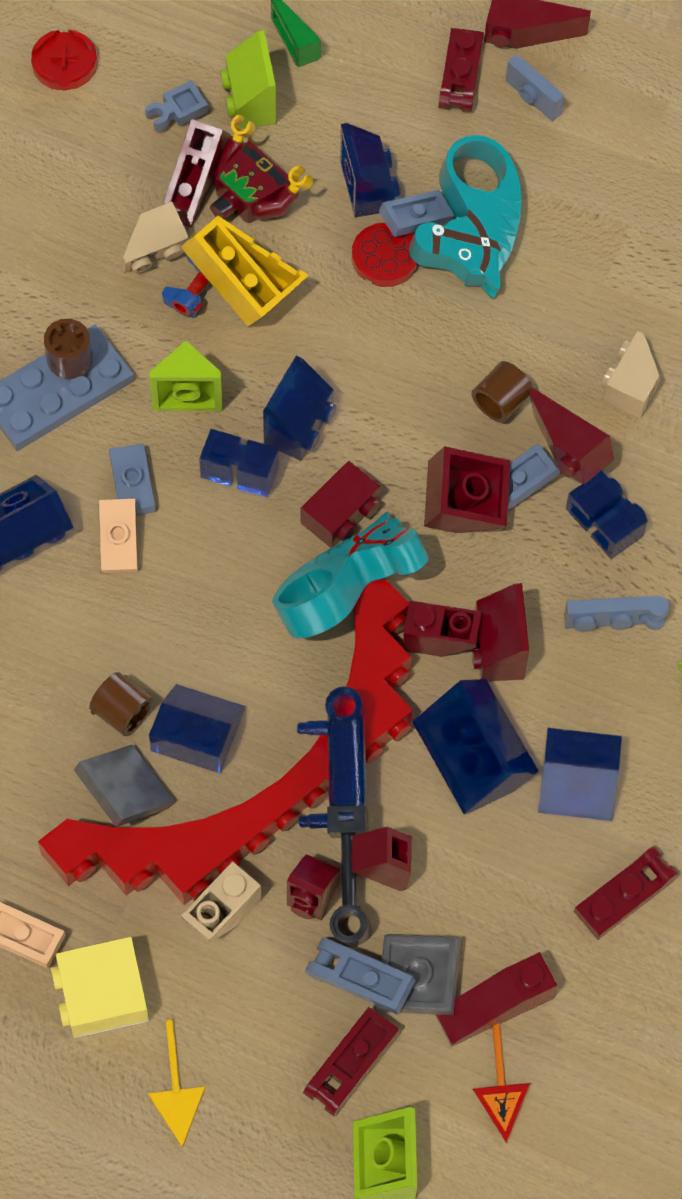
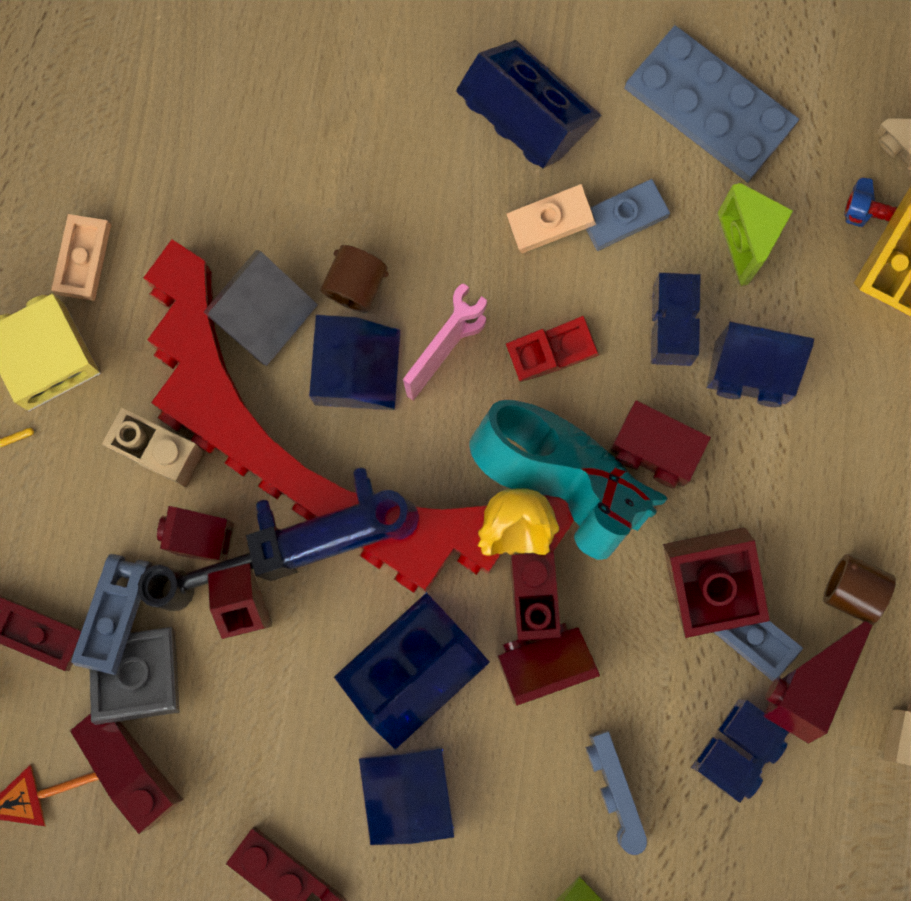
camera: 80 degrees right, 15 degrees up
reddish brown piece [44,318,92,379] -> none
none -> bright pink flag [403,283,487,401]
none -> yellow hair [478,488,559,556]
none -> red slope [506,316,599,382]

